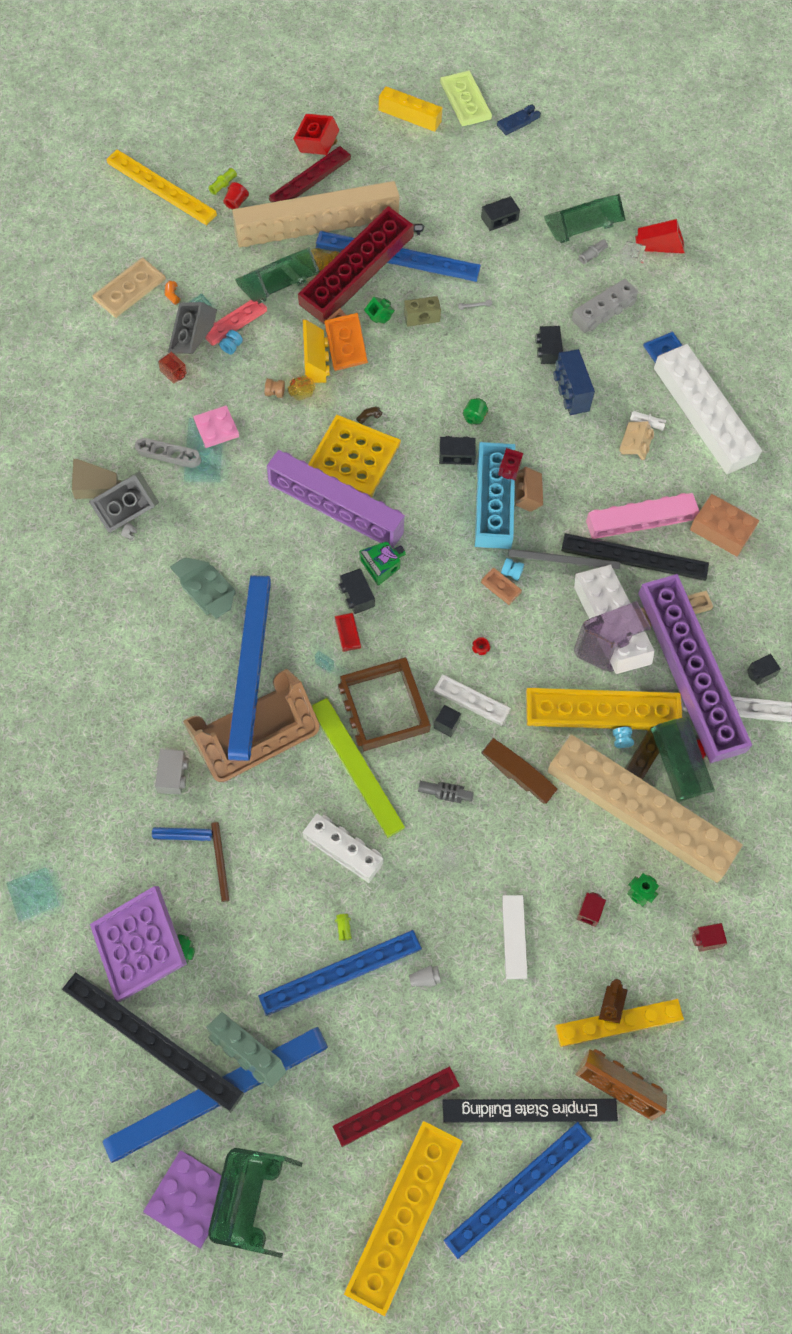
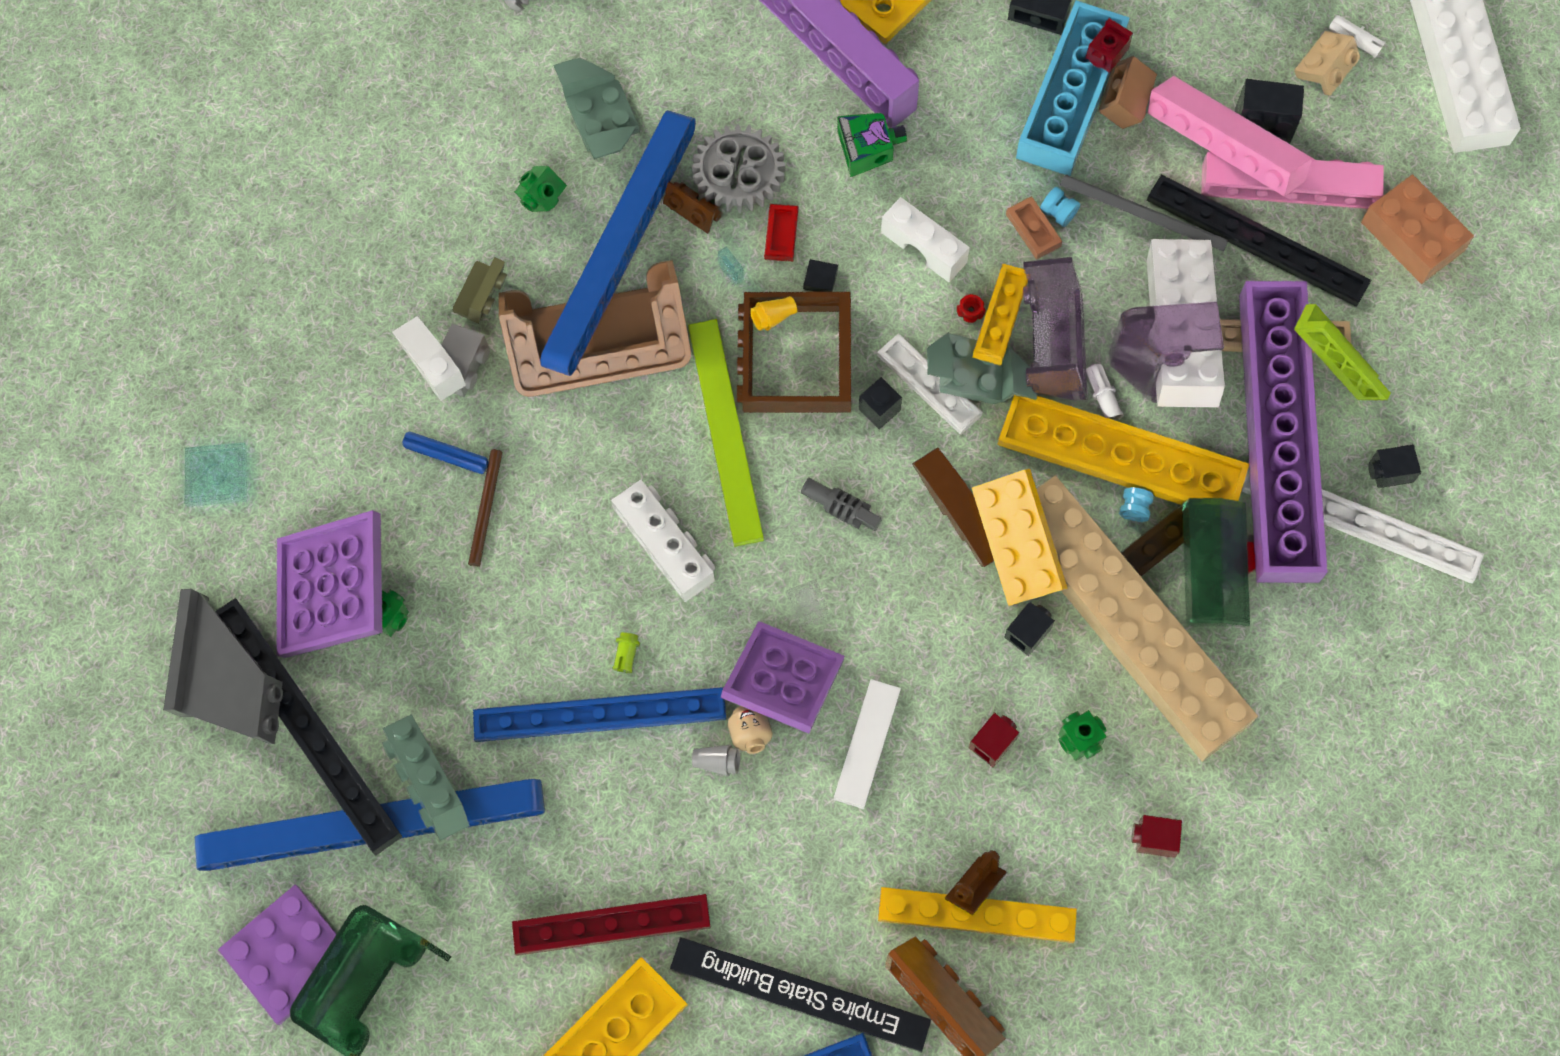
camera: 25 degrees right, 5 degrees up
black brick [338,568,375,615] -> none
none -> dark grey piece [163,588,283,744]
none -> white slope [392,316,466,401]
none -> olive bracket [452,257,507,324]
none -> green brick [514,166,567,212]
none -> reddish brown hinge [663,181,723,234]
none -> light grey gear [692,124,785,213]
none -> medium lavender plate [721,621,845,734]
none -> tan head [727,706,773,754]
none -> yellow cone [750,296,797,331]
none -> black tile [803,259,838,292]
none -> white arch [881,197,970,282]
none -> sand green piece [927,332,1037,404]
none -> yellow tile [972,264,1031,366]
none -> yellow plate [972,469,1068,606]
none -> black brick [1004,602,1055,657]
none -> windscreen [1023,257,1087,401]
none -> white axle [1086,364,1124,421]
none -> bright pink brick [1147,76,1312,196]
none -> black brick [1235,79,1304,144]
none -> lime fence [1294,304,1391,400]

